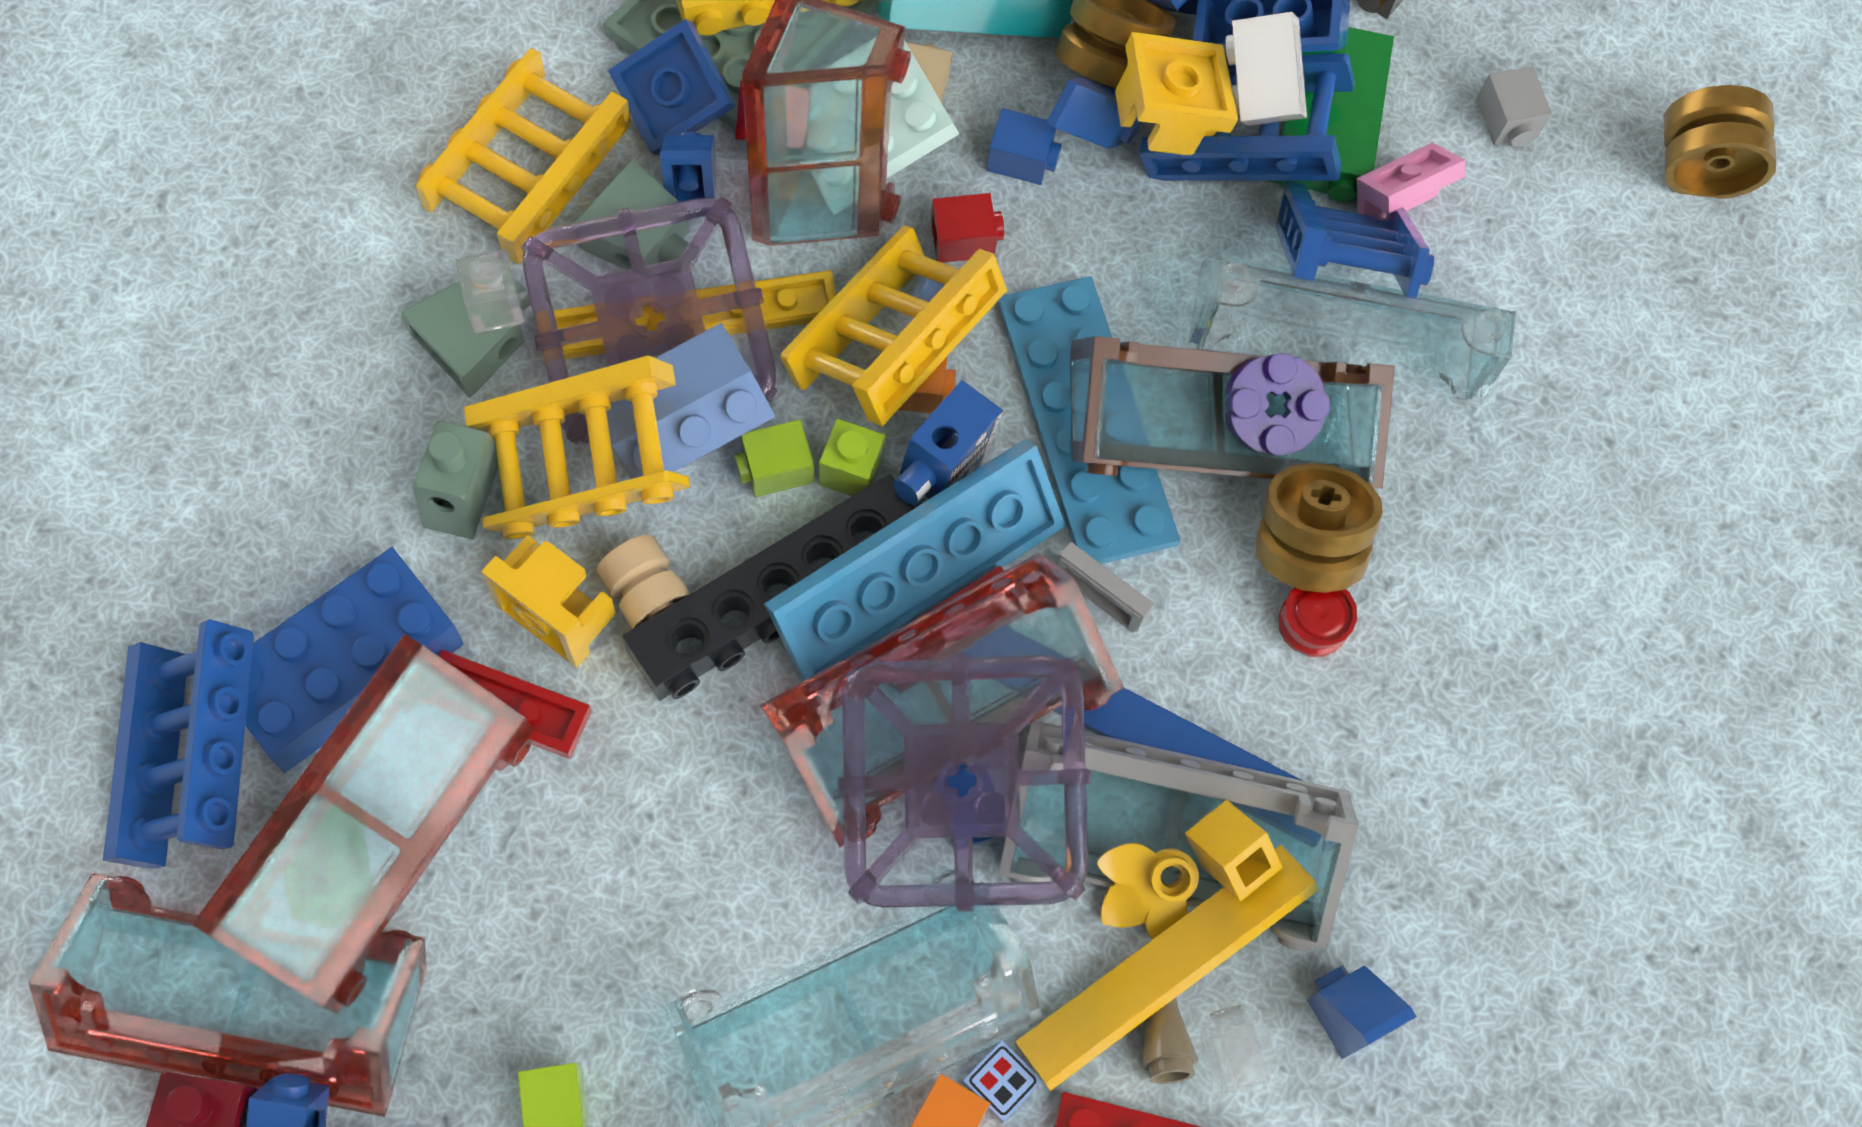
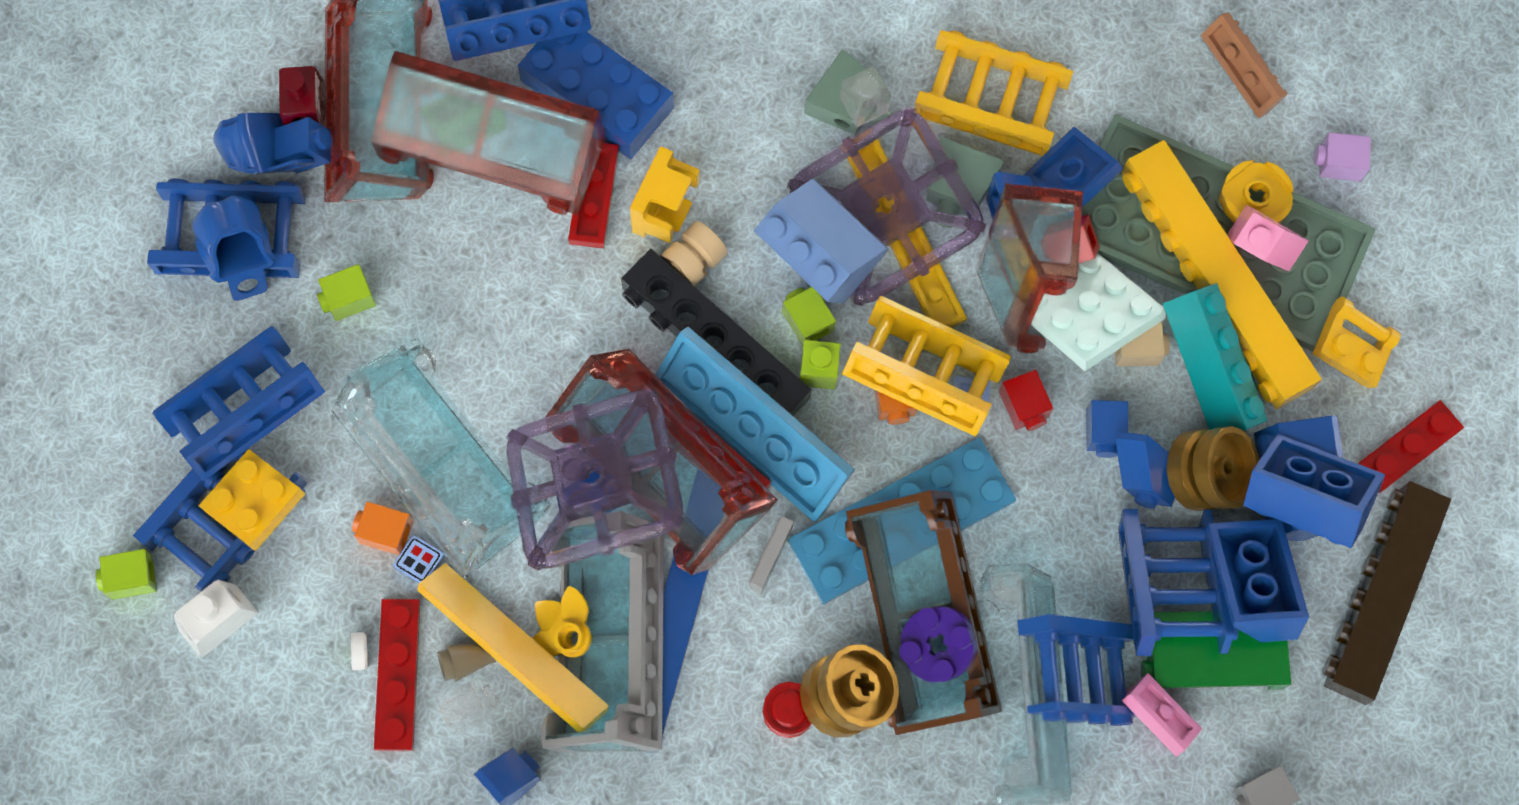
camera: 80 degrees right, 5 degrees up
sand green torso [414,421,498,540] -> none
yellow fence [464,355,690,539] -> none
blue torso [893,380,1003,505] -> none
yellow panel [1115,32,1238,155] -> none
yellow brick [1185,800,1283,902] -> none
white brick [1226,12,1307,126] -> none

